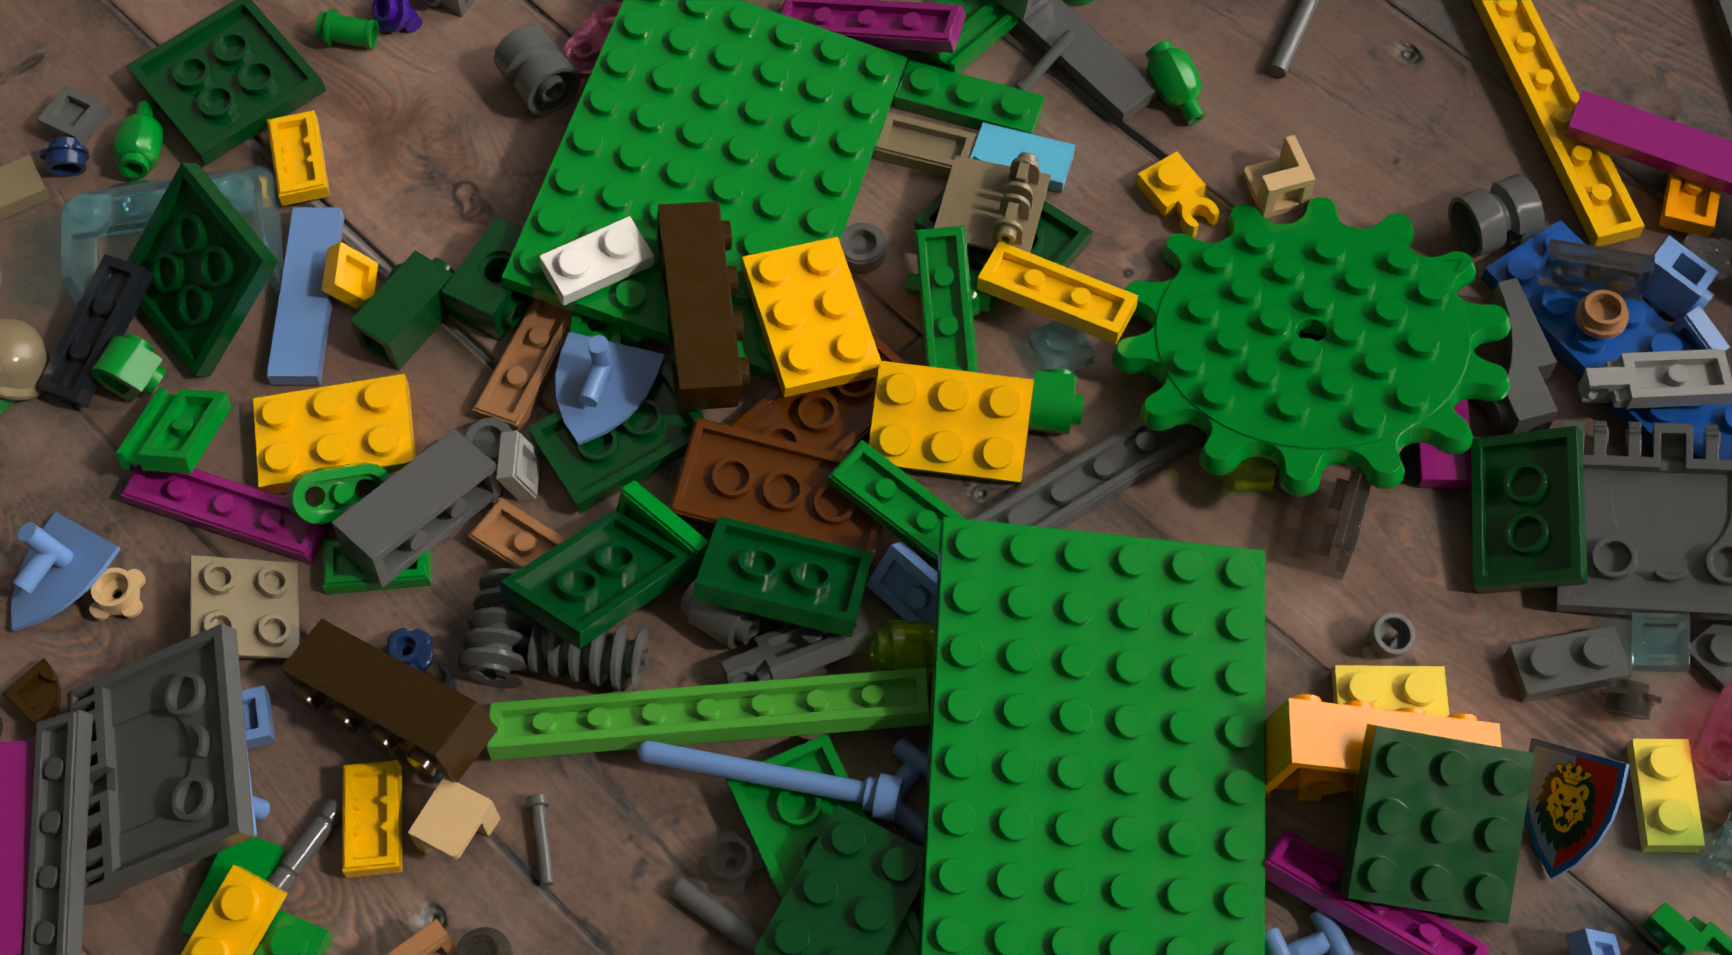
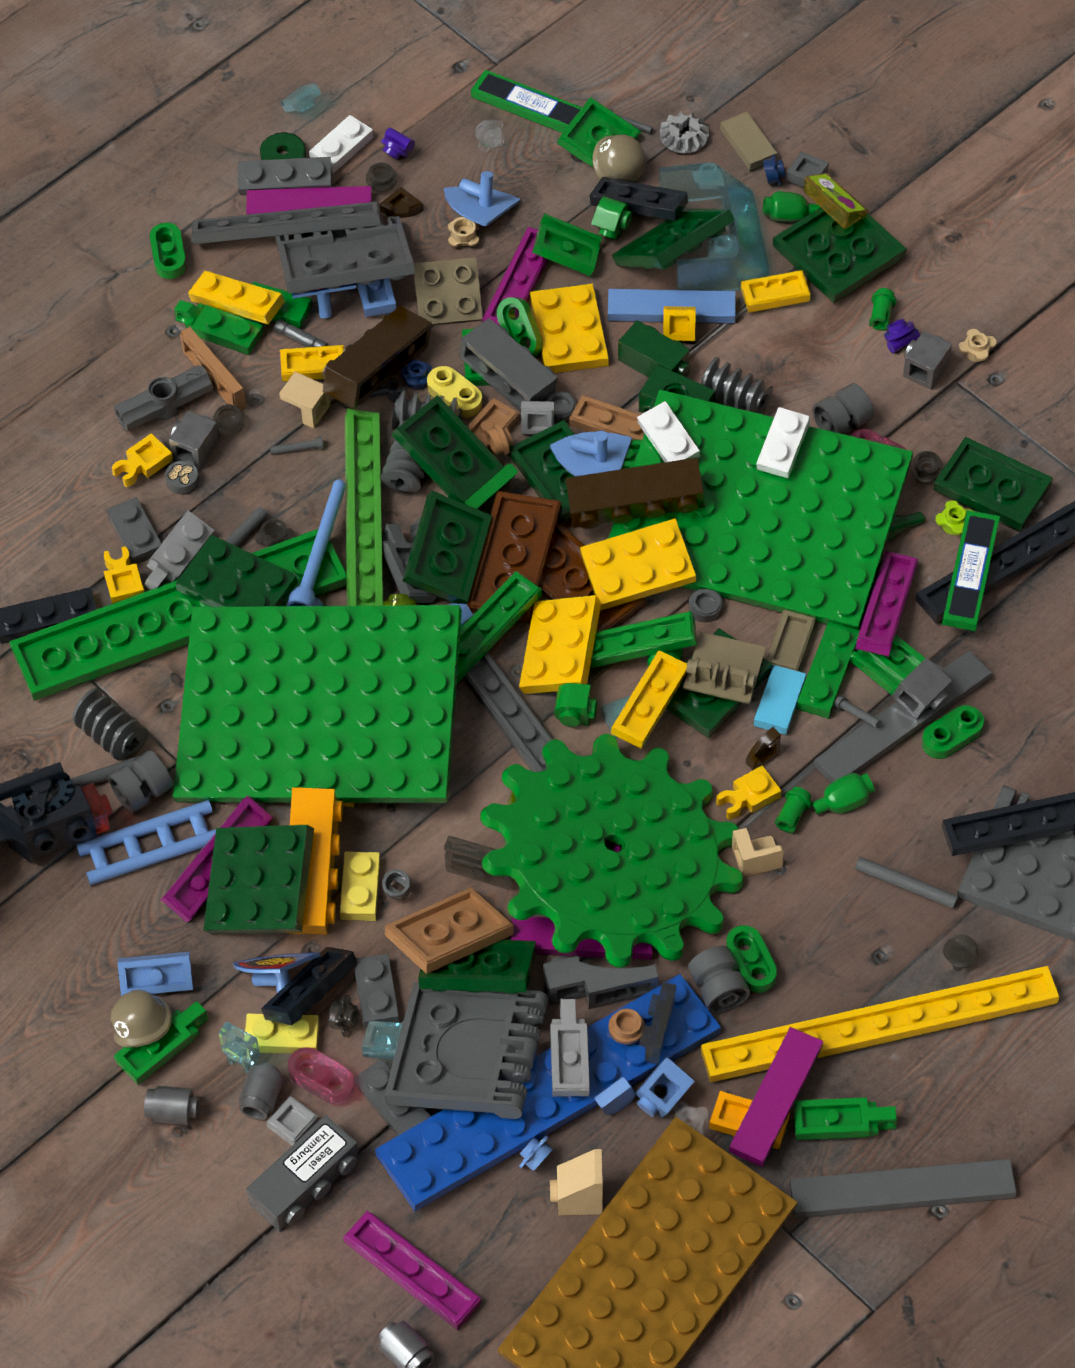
camera: 90 degrees right, 5 degrees down
none -> black plate [261,947,357,1025]
none -> medium nougat tile [385,887,514,974]
none -> light yellow plate [427,366,482,418]
none -> medium nougat plate [486,423,513,456]
none -> dark grey piece [701,357,773,414]
none -> green plate [726,925,777,993]
none -> dark brown tile [745,727,781,771]
none -> white plate [756,407,810,478]
none -> green pin [774,787,812,833]
none -> green hinge [794,1097,897,1140]
none -> clear yellow slope [803,173,869,229]

